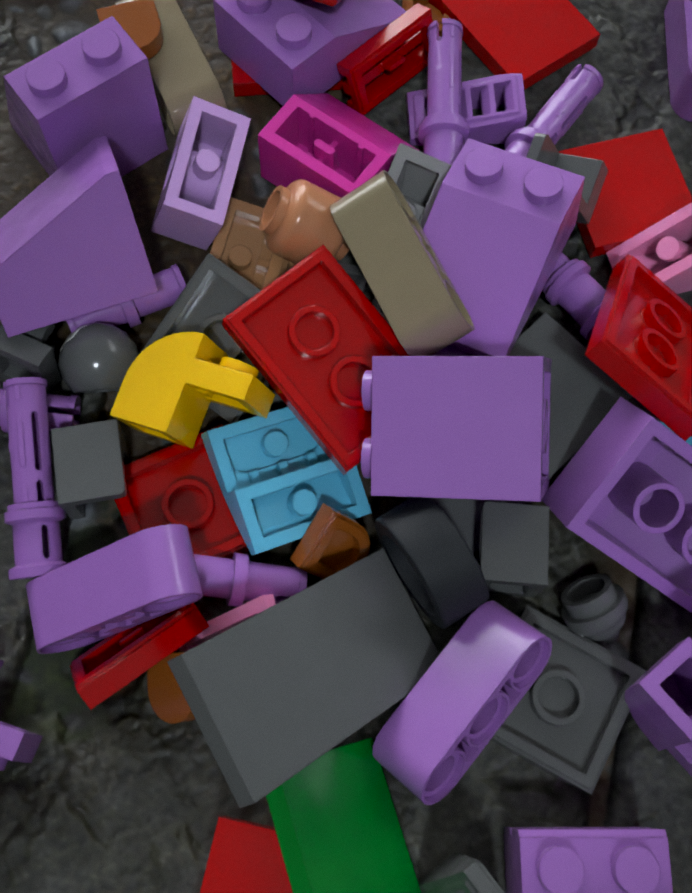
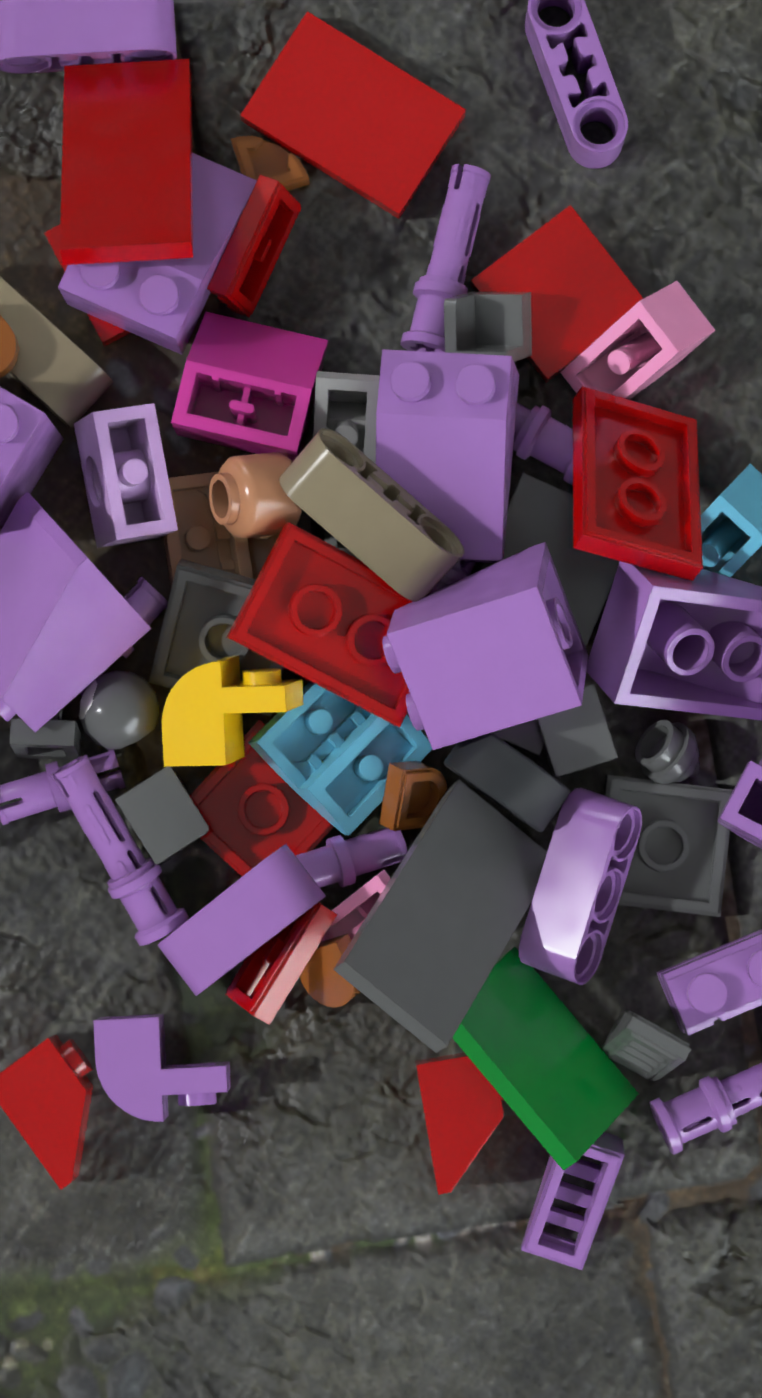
camera: 15 degrees left, 15 degrees up
medium lavender slope [406,73,527,146] -> none
medium lavender pin [418,18,470,165] -> none

